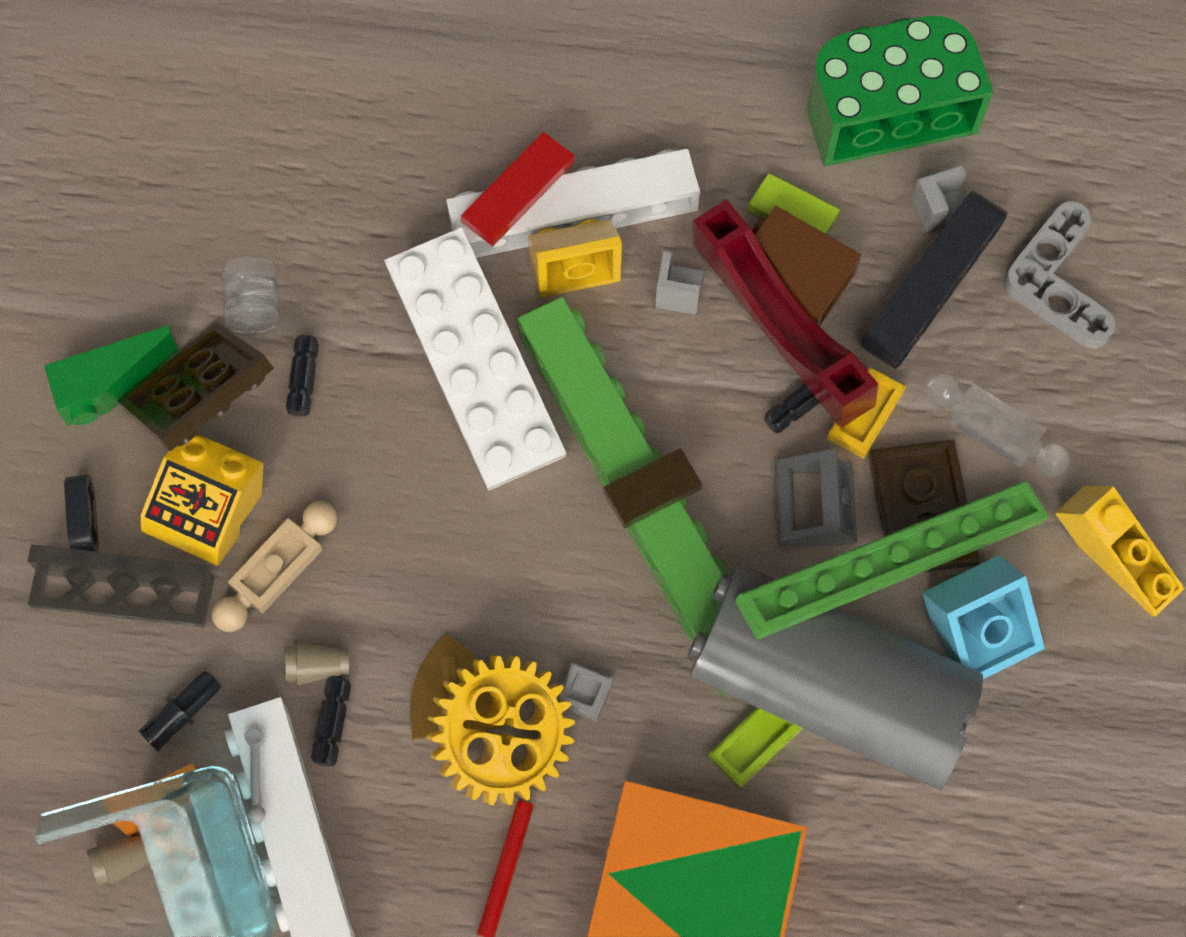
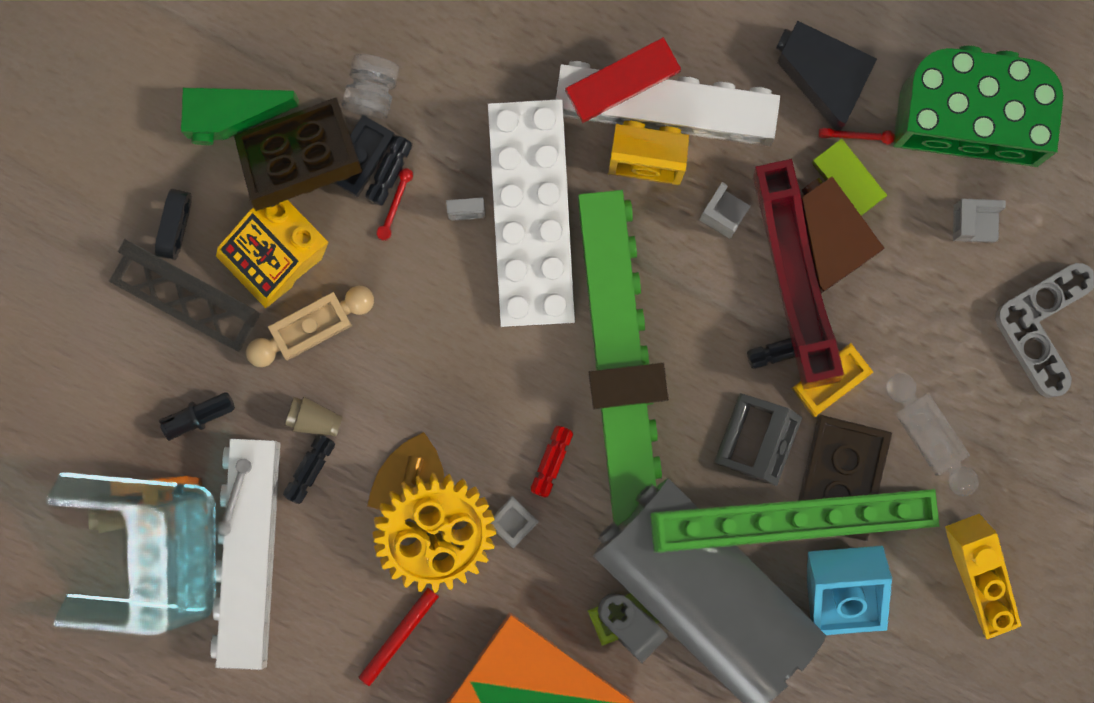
camera: 20 degrees right, 15 degrees up
black beam [860,191,1008,370] -> none
none -> black plate [333,115,395,198]
none -> red hinge [376,168,413,241]
none -> light grey tile [446,197,485,221]
none -> red axle [531,425,573,498]
none -> dark grey piece [598,593,668,663]
none -> black slope [776,20,877,131]
none -> red hinge [819,128,895,145]

